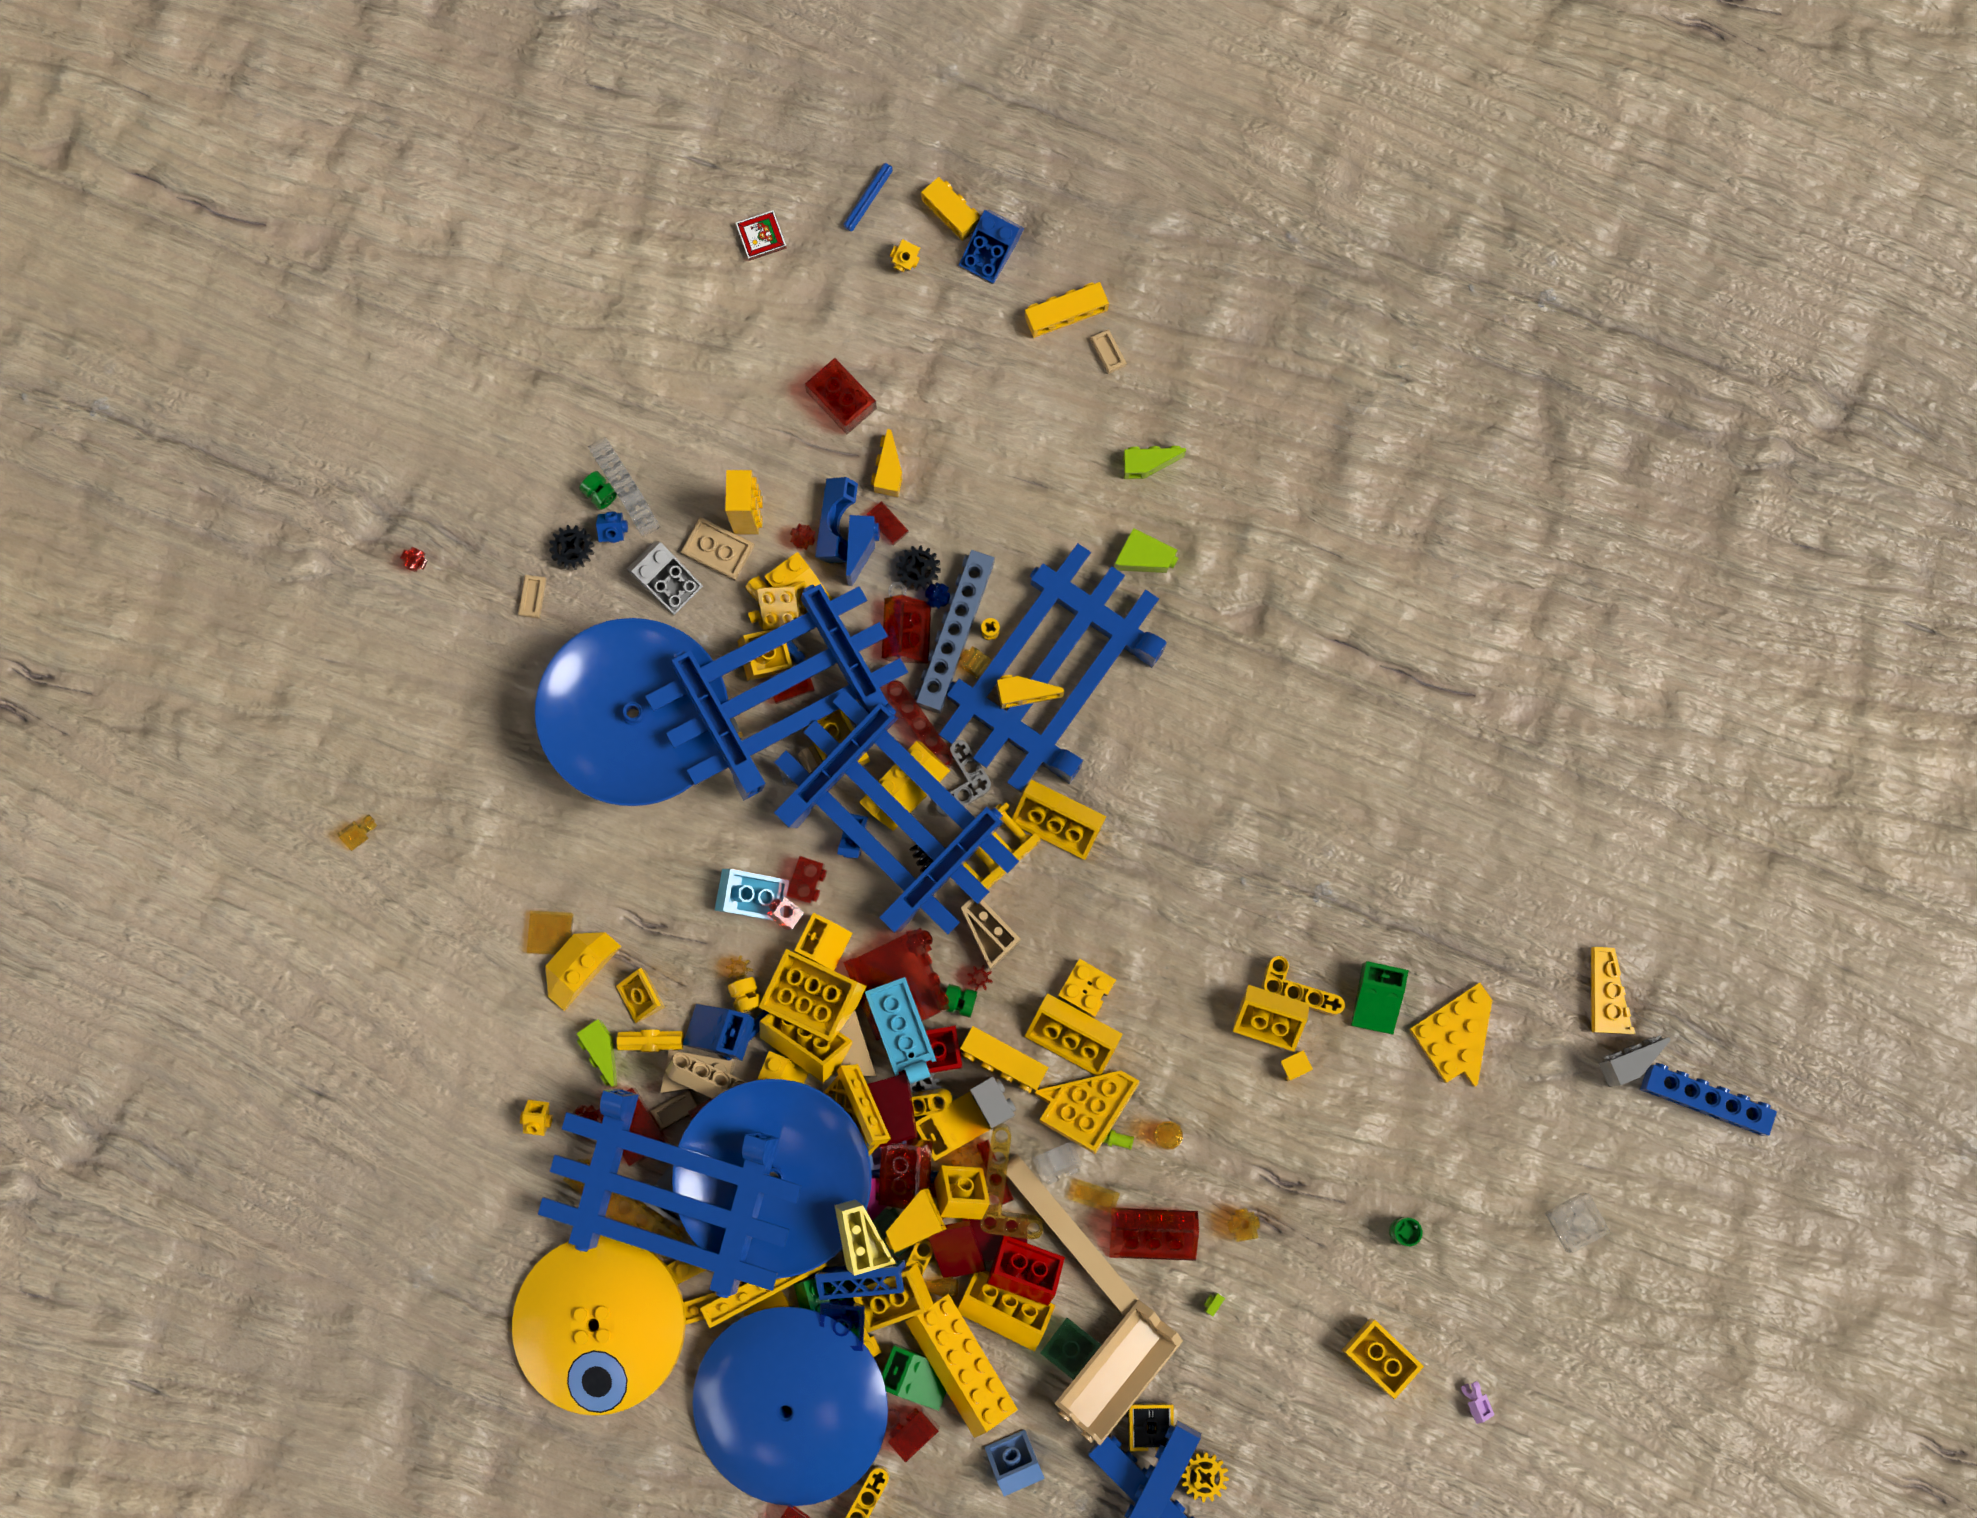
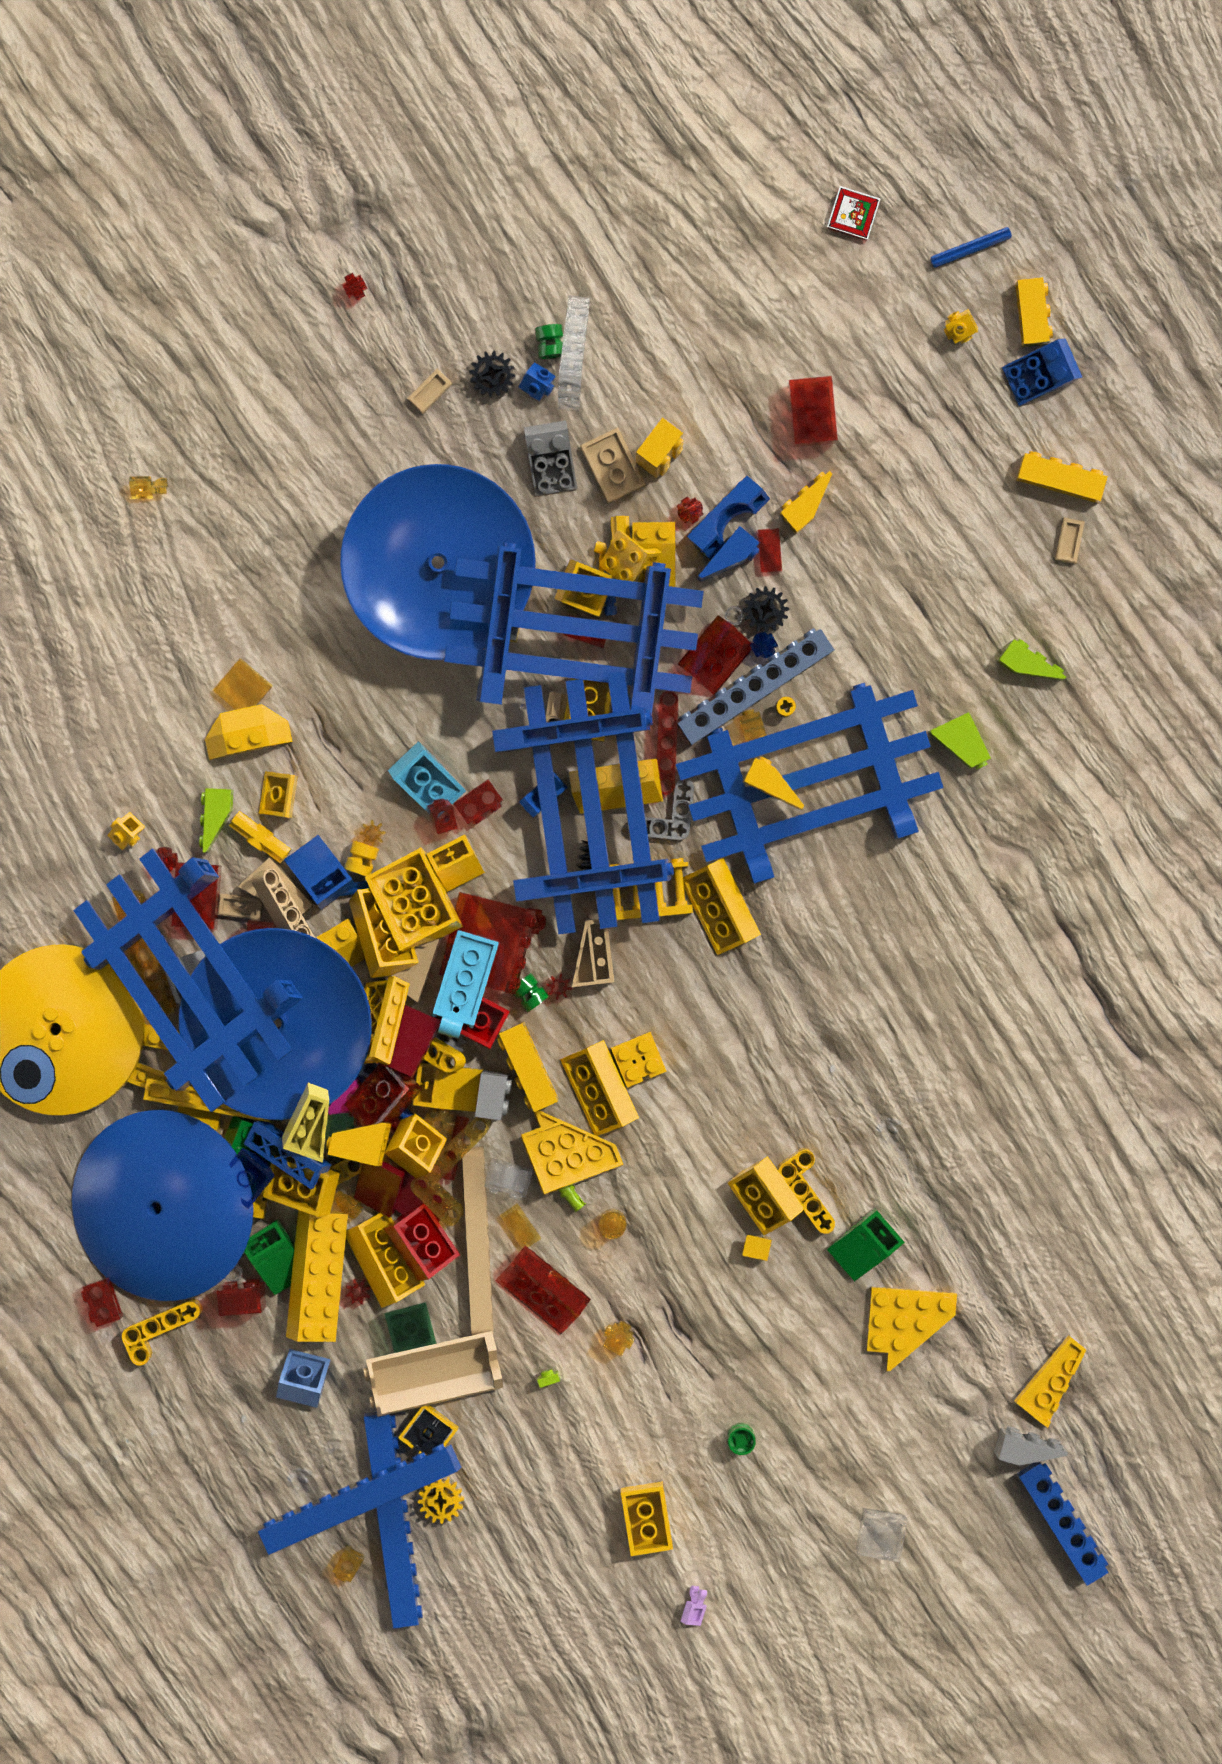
camera: 40 degrees right, 10 degrees up
none -> clear red gear [345,1278,371,1305]

